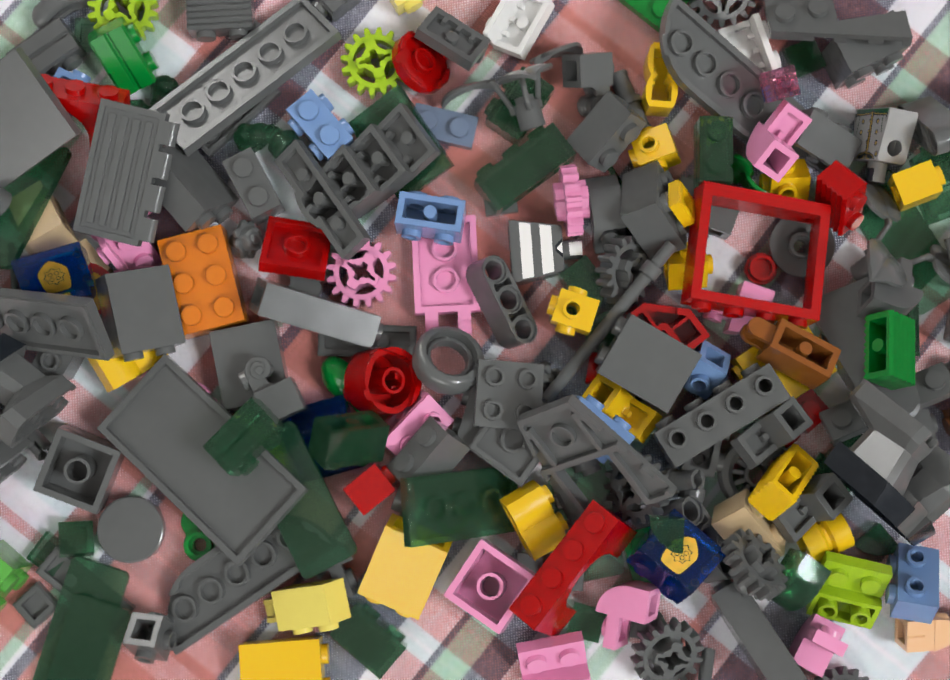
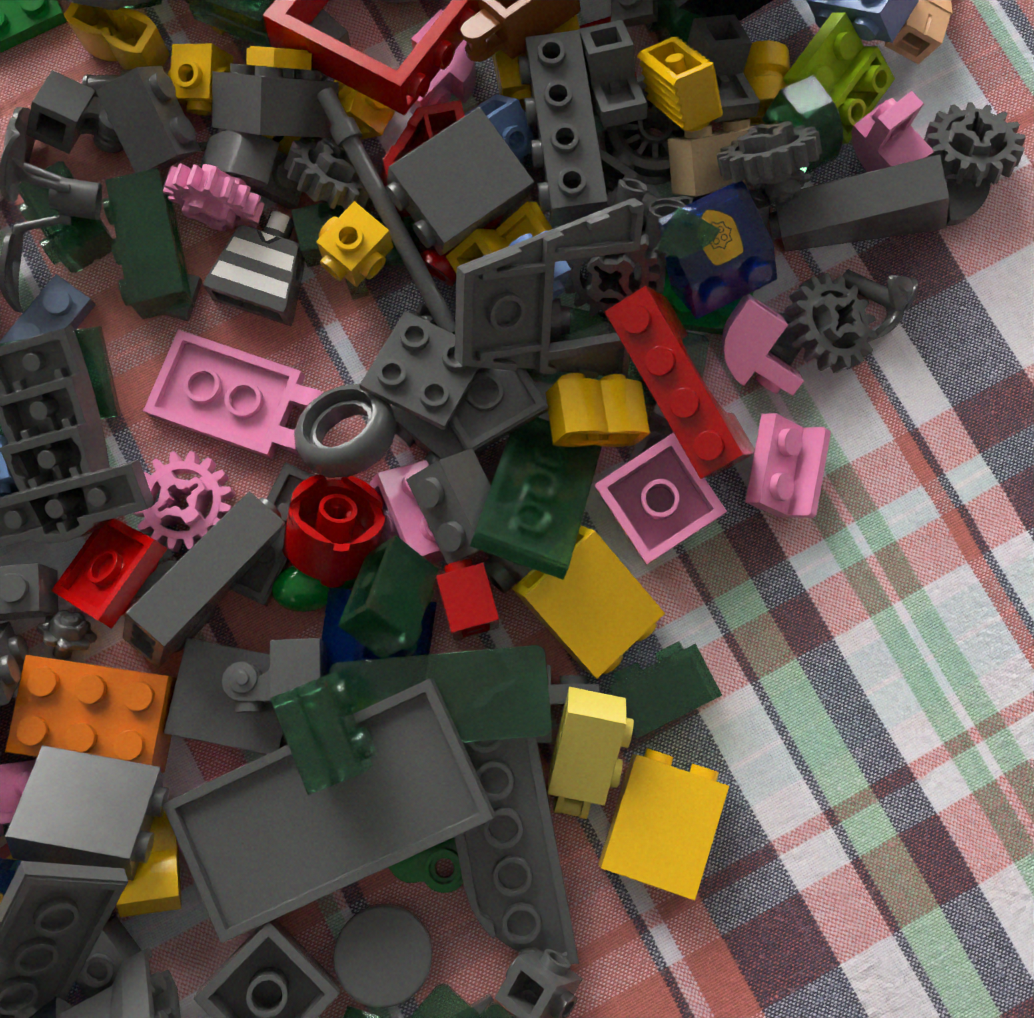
camera: 65 degrees left, 5 degrees down
medium blue brick [394,191,466,246] -> none
dark grey beam [466,255,537,349] -> none
clear green tile [565,601,606,643] -> none
red plate [744,253,777,285] -> none
clear green tile [855,522,898,556] -> none

